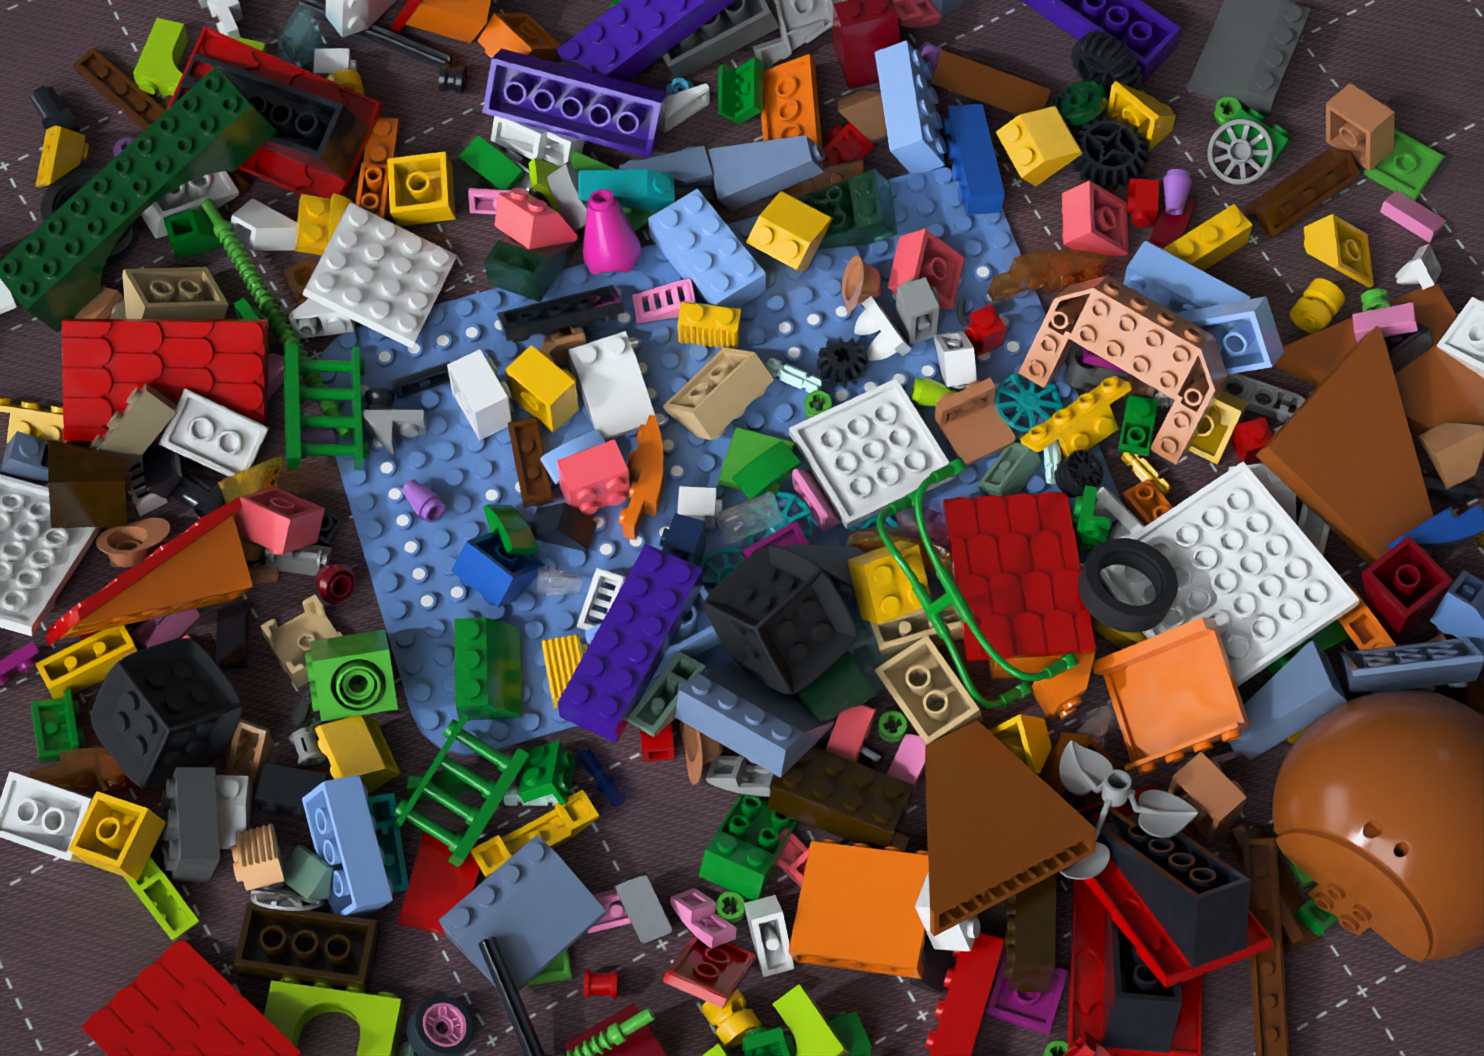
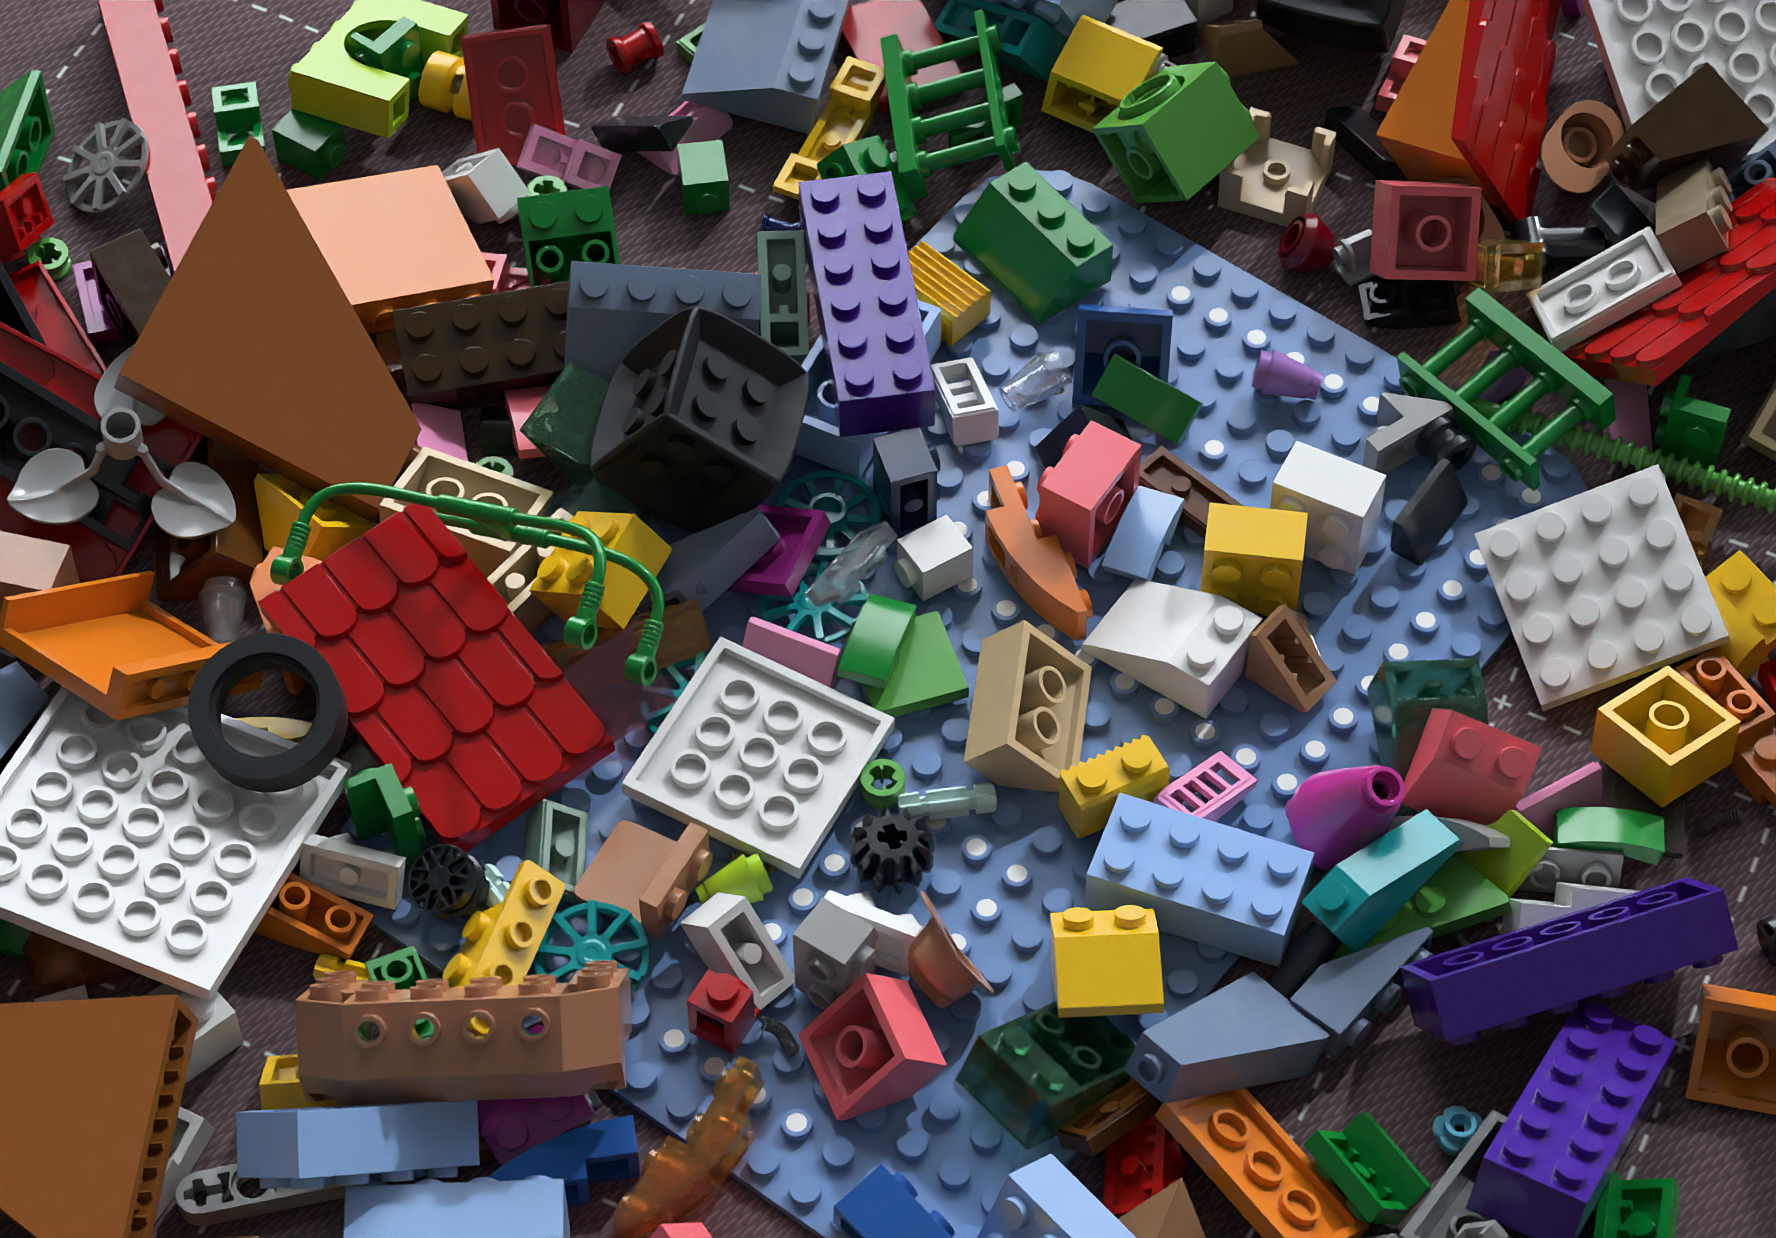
camera: 145 degrees right, 10 degrees down
black plate [497,285,625,342] -> none
white slope [661,83,710,133] -> none
red brick [1231,417,1273,465] -> none
none -> brick [677,140,730,215]

